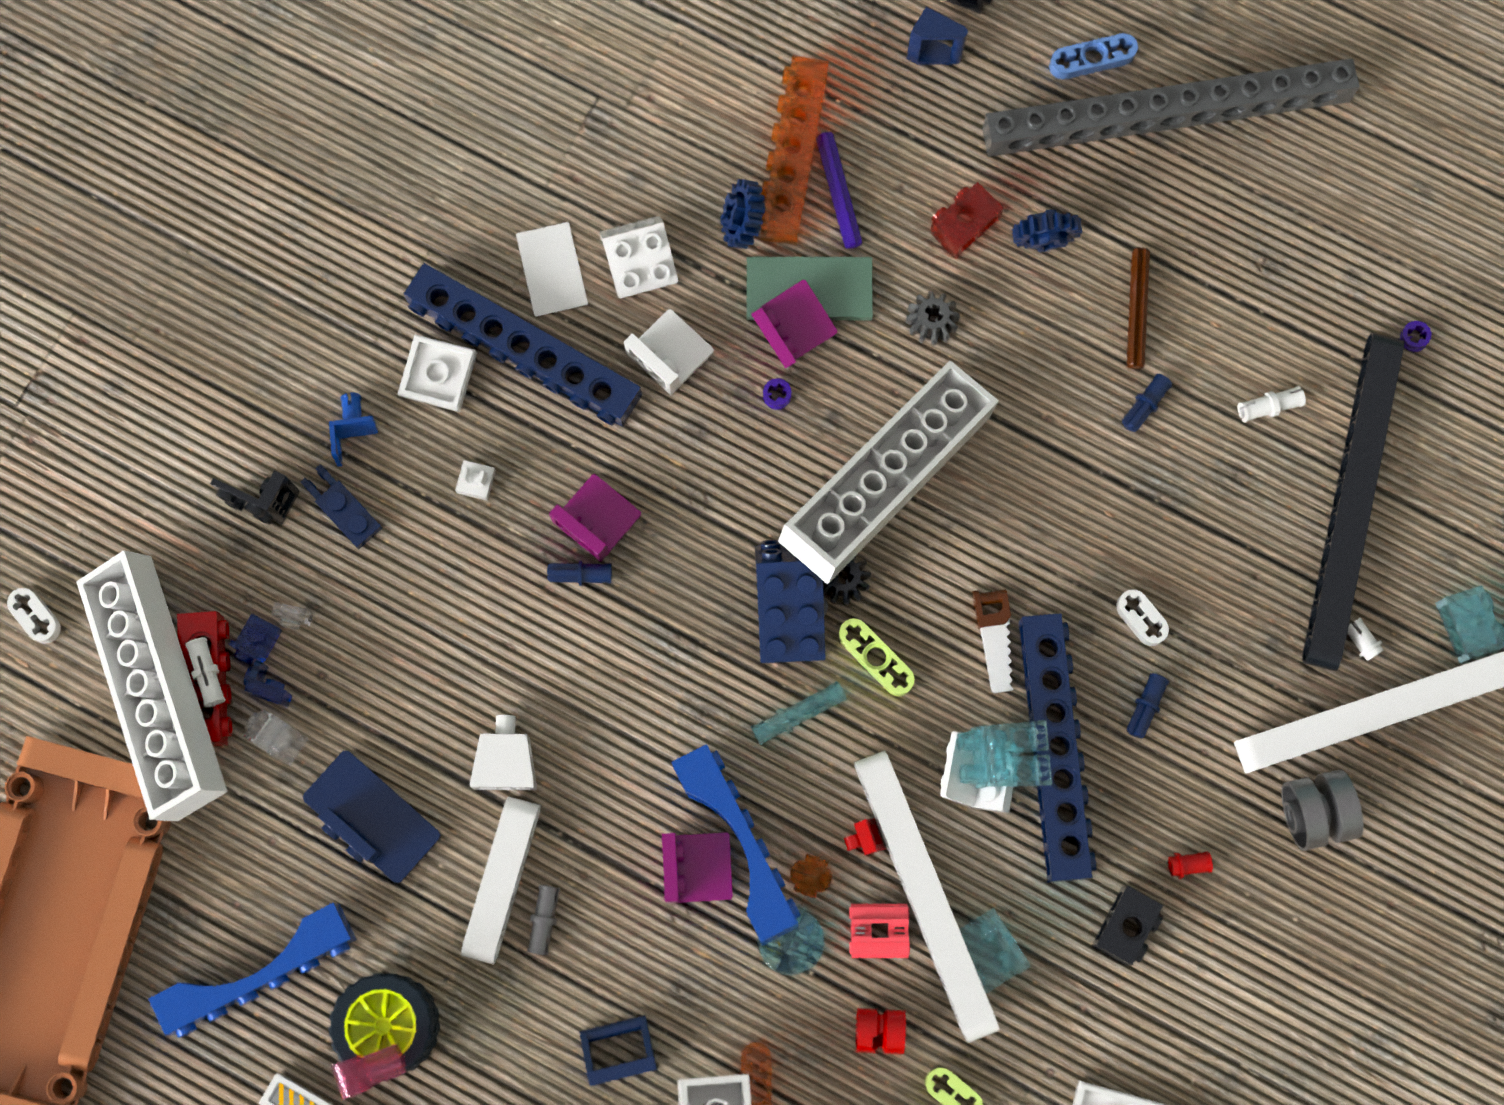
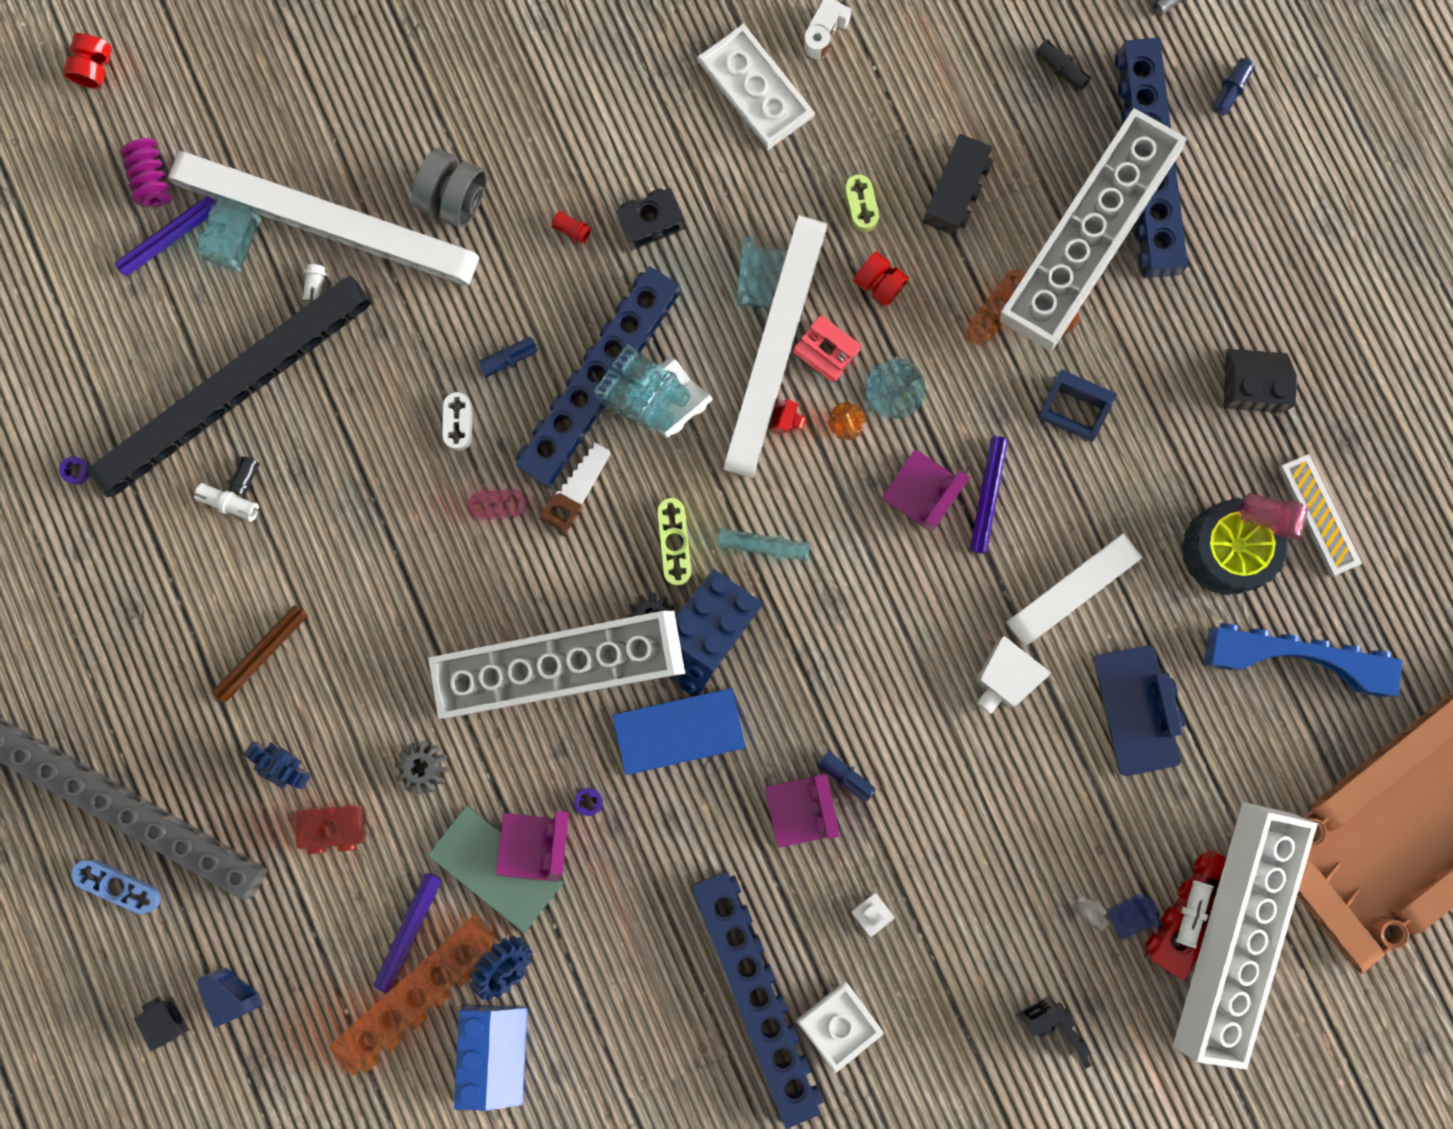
camera: 140 degrees left, 5 degrees up
white beam [7,588,61,644] -> none
clear blue bracket [243,660,293,707] -> none
clear brick [243,708,309,765] -> none
dark blue hinge [300,464,383,550] -> none
blue bracket [329,392,378,467] -> none
white sticker [516,222,588,317] -> none
flat silver pin [527,885,560,955] -> none
white bracket [599,216,678,298] -> none
white bracket [624,309,714,395] -> none
blue arch [671,744,801,946] -> none
dark blue axle [1122,373,1173,432] -> none
none -> black pin [227,456,260,497]
none -> slope [454,1005,528,1111]
none -> clear pink beam [468,489,527,520]
none -> blue tile [613,688,746,775]
none -> dark purple axle [970,436,1008,554]

